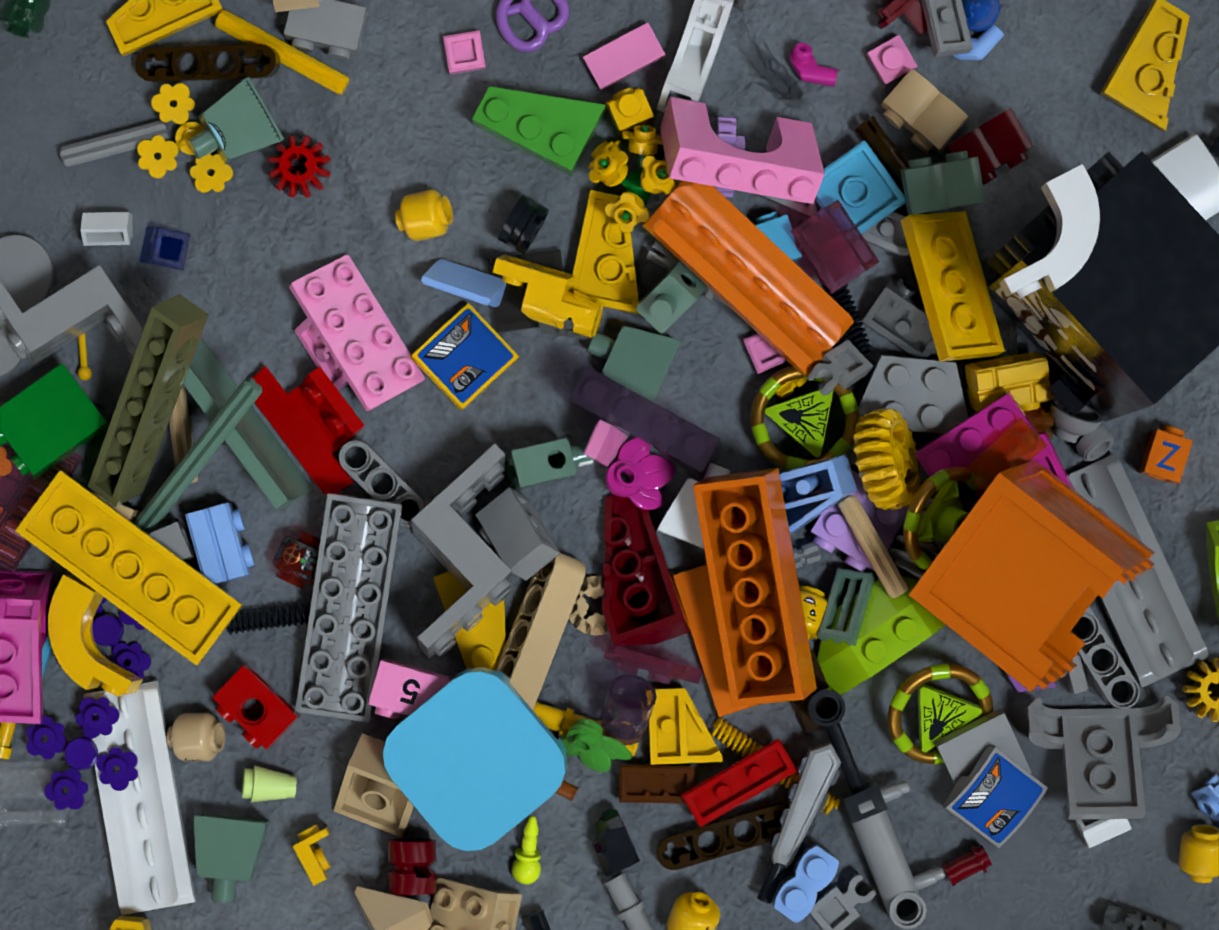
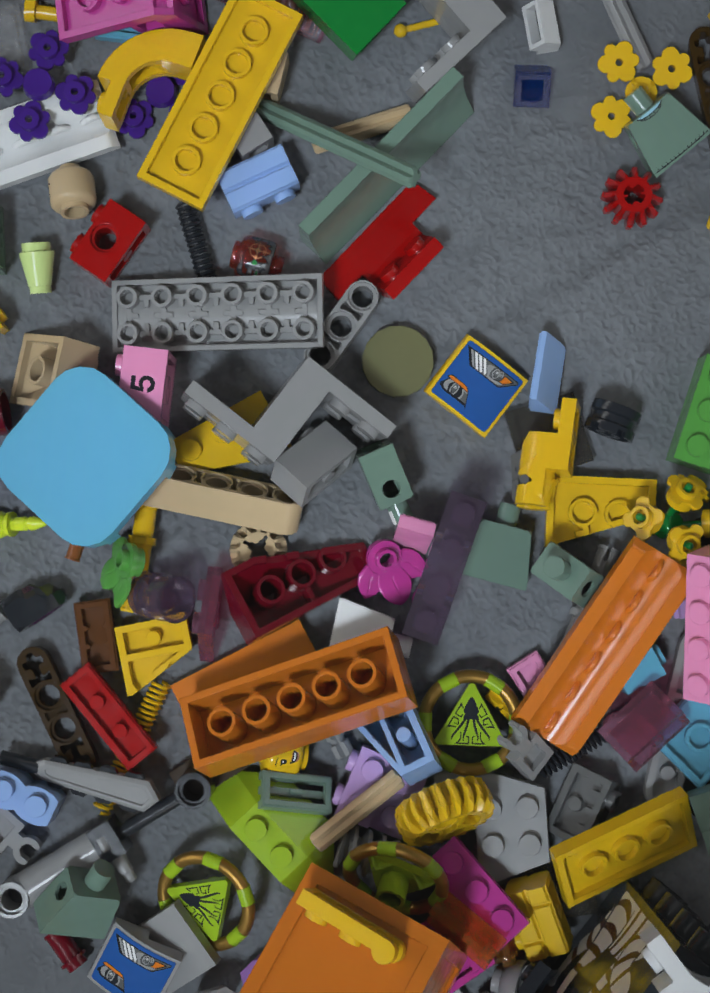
camera: 80 degrees right, 0 degrees up
olive brick [87,294,209,507] -> none
bright pink bracket [289,255,425,411] -> none
yellow head [395,189,453,241] -> none
none -> sand green torso [33,859,121,939]
none -> yellow plate [296,888,406,965]
none -> olive tile [362,326,434,398]

